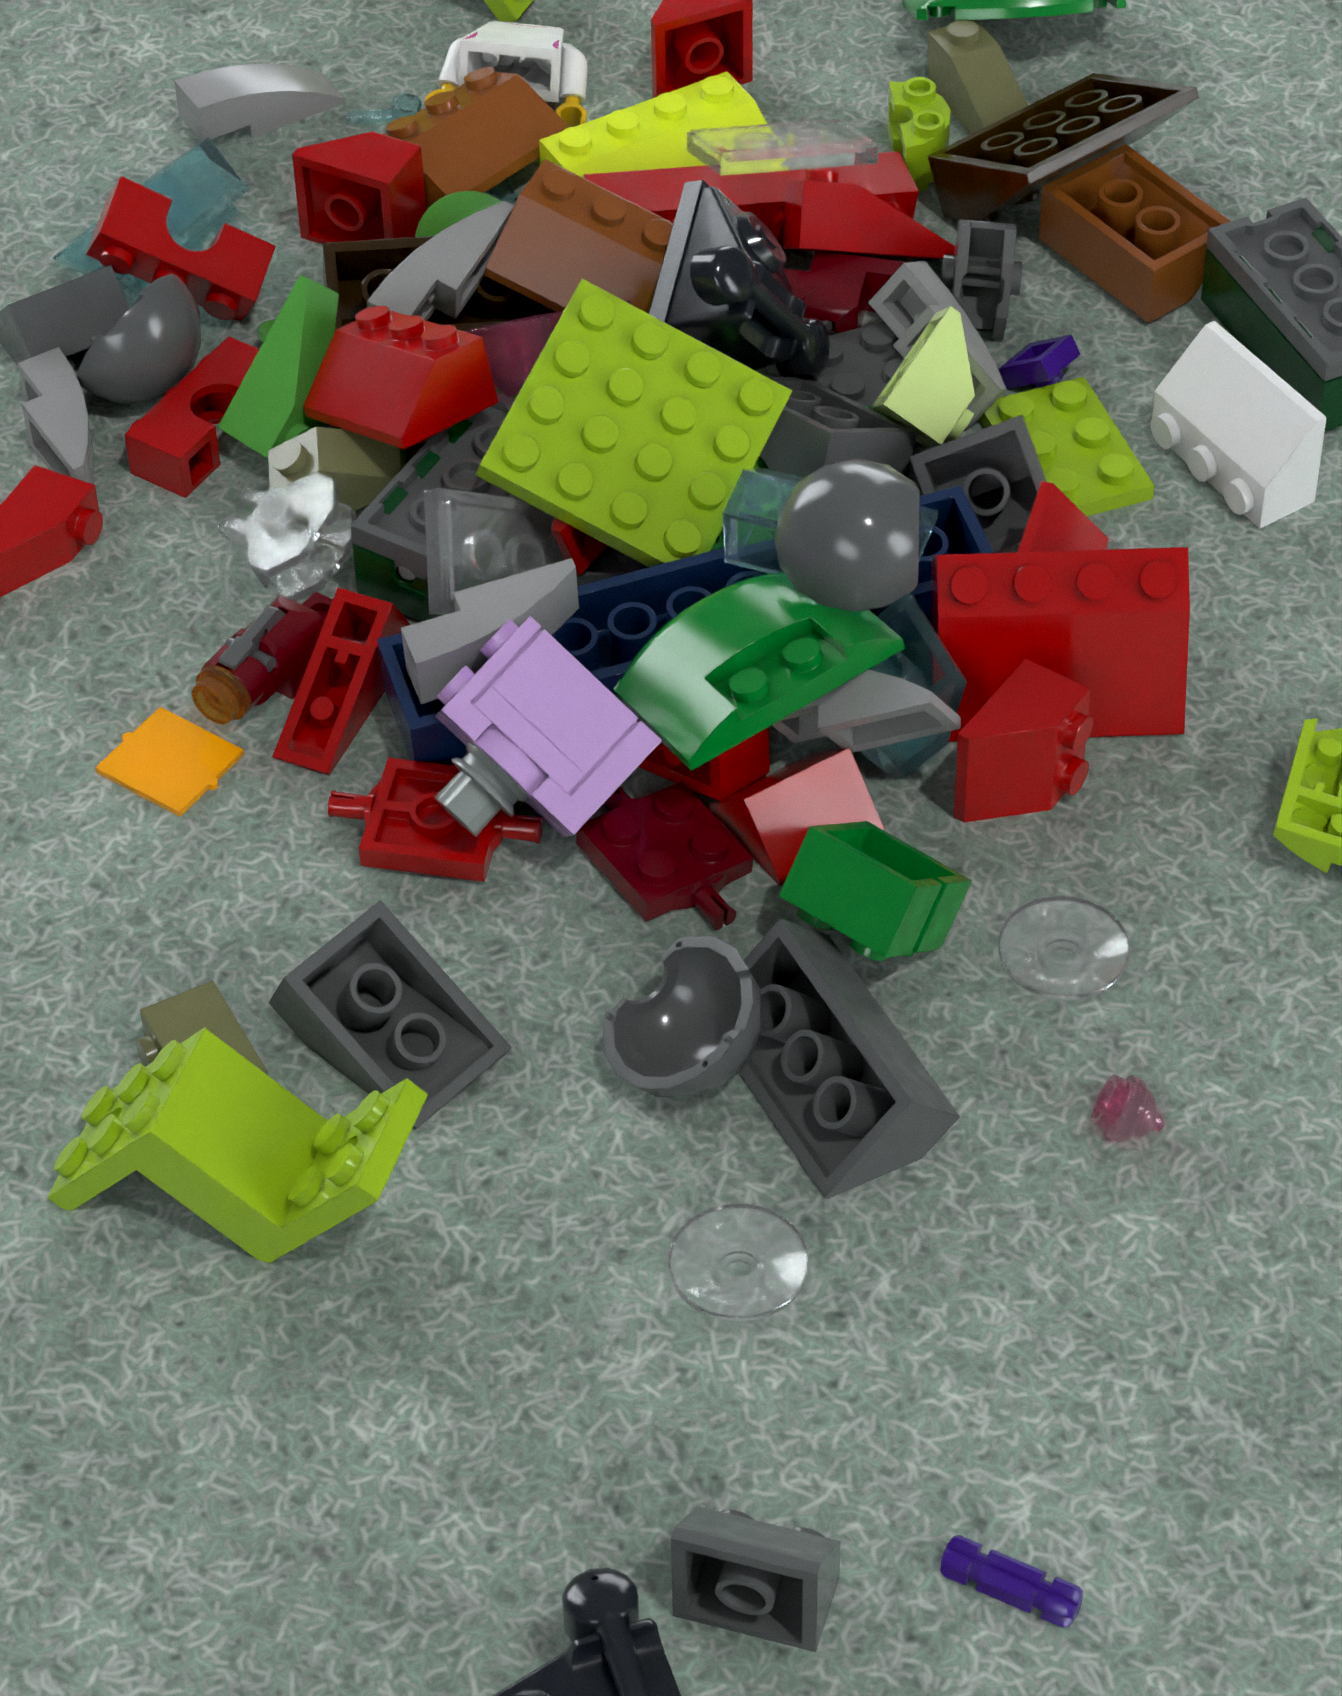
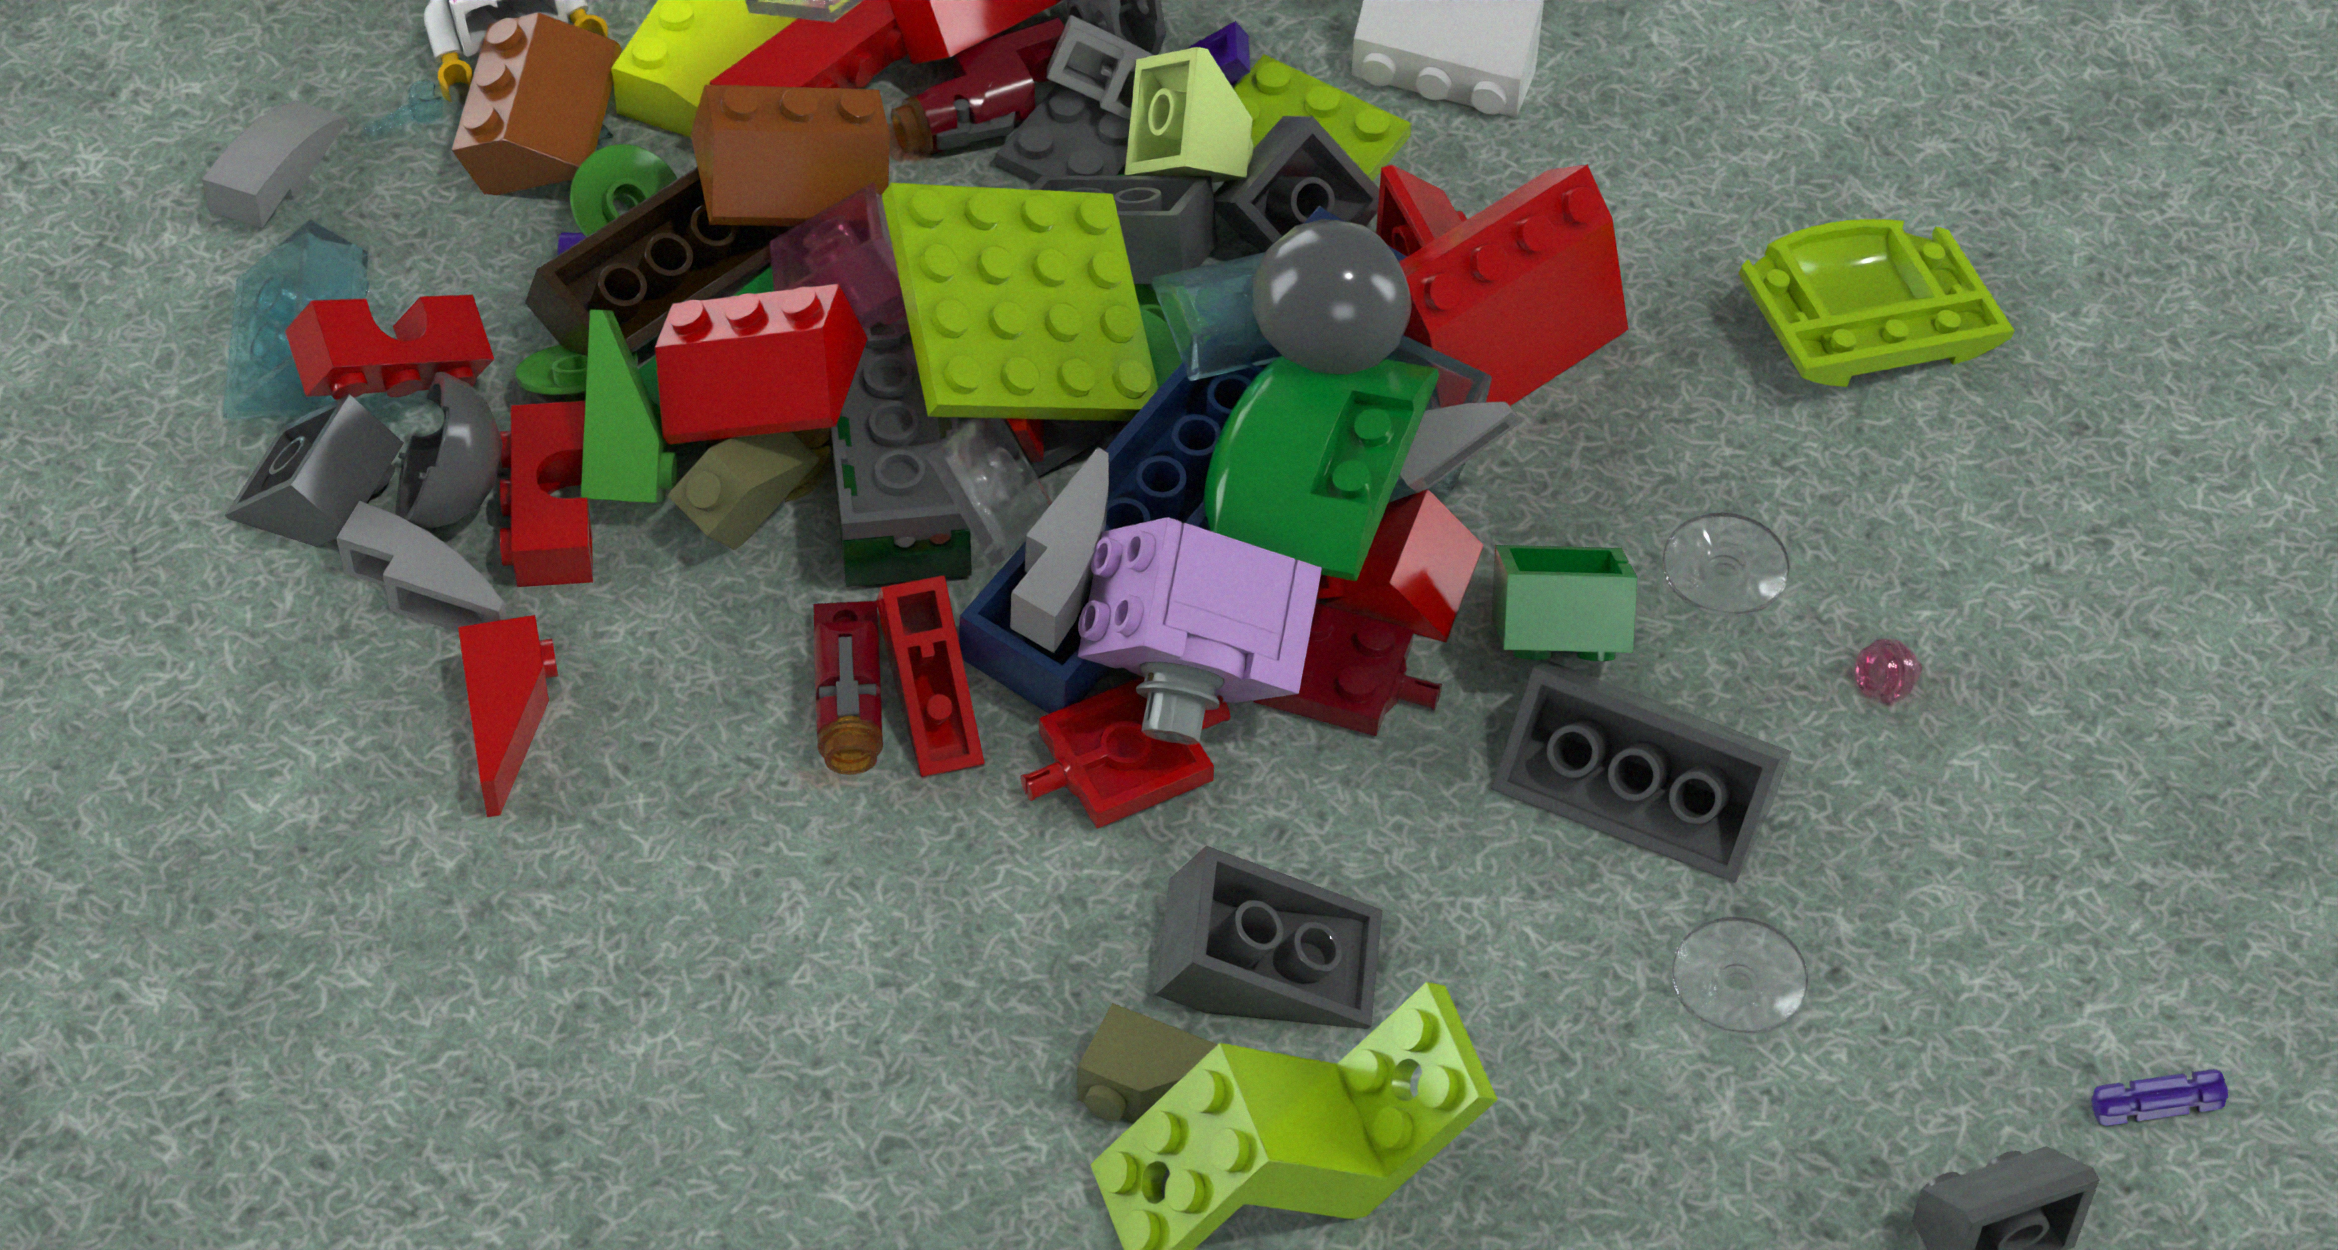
camera: 40 degrees left, 5 degrees up
light orange piece [95,707,245,817] -> none
clear hinge [218,472,356,602] -> none
red slope [292,131,426,245] -> none
light grey slope [367,201,514,321] -> none
dark grey cylinder [602,936,761,1097] -> none
black piece [649,180,830,377] -> none
red slope [953,658,1093,823] -> none

